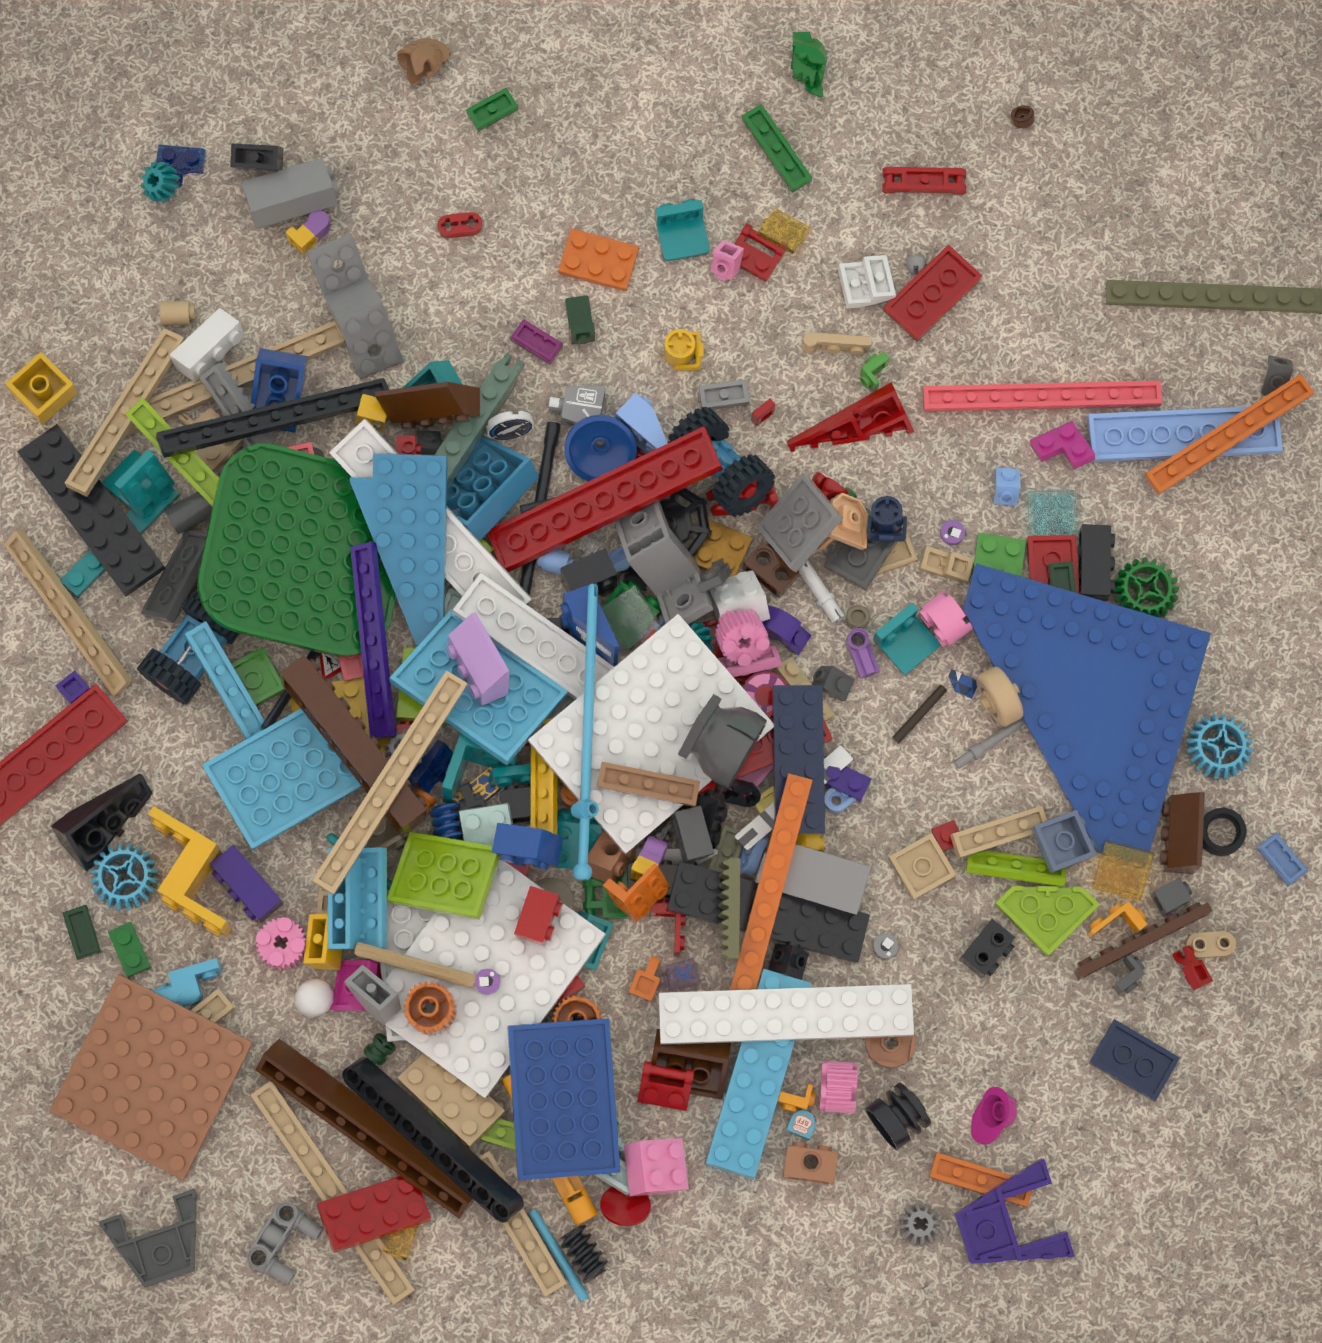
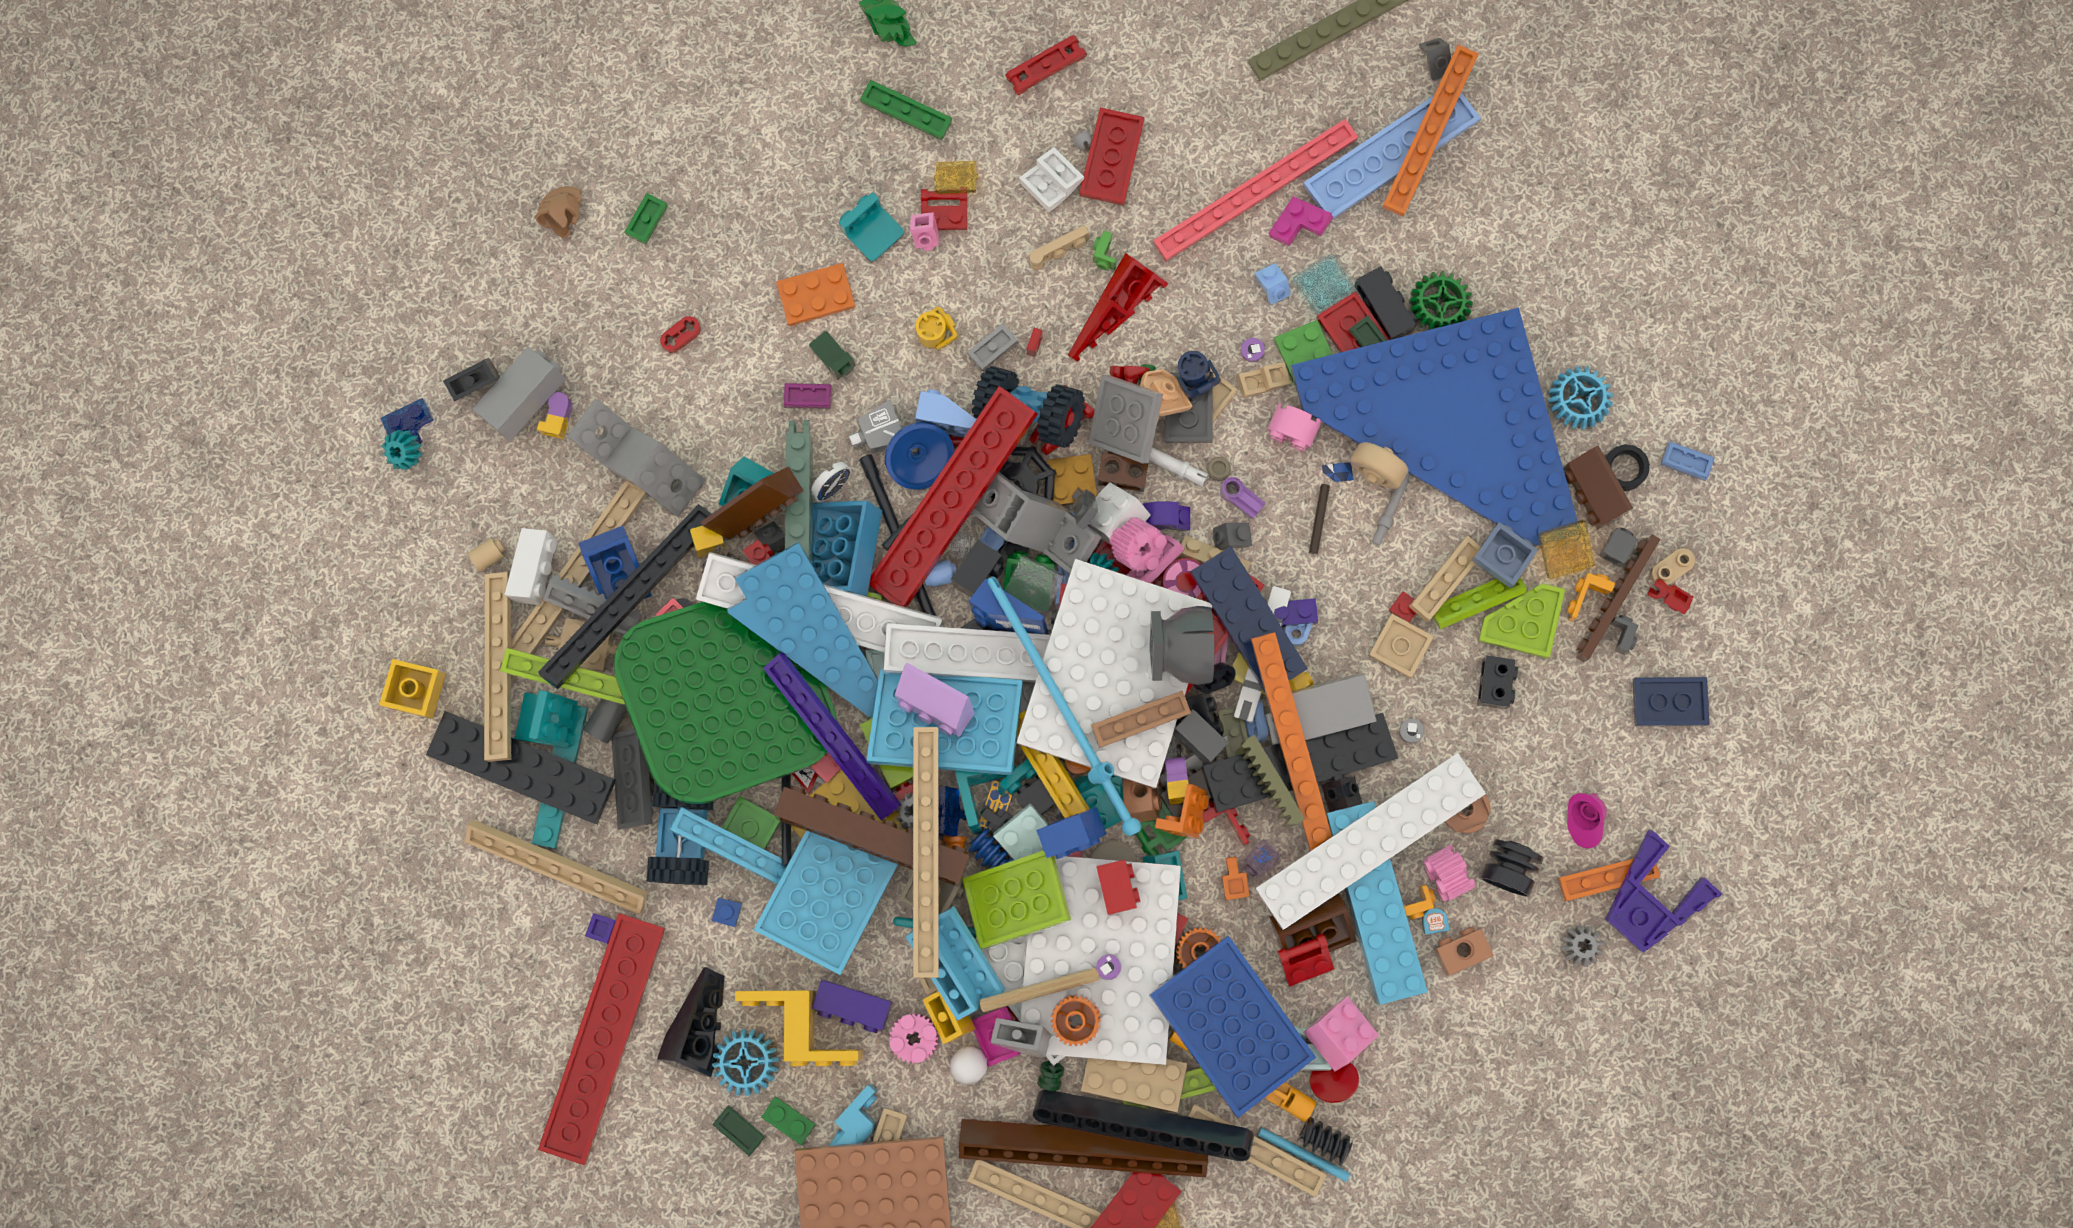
camera: 20 degrees left, 5 degrees up
teal bracket [873,603,941,675] -> none
none -> blue plate [712,898,742,927]

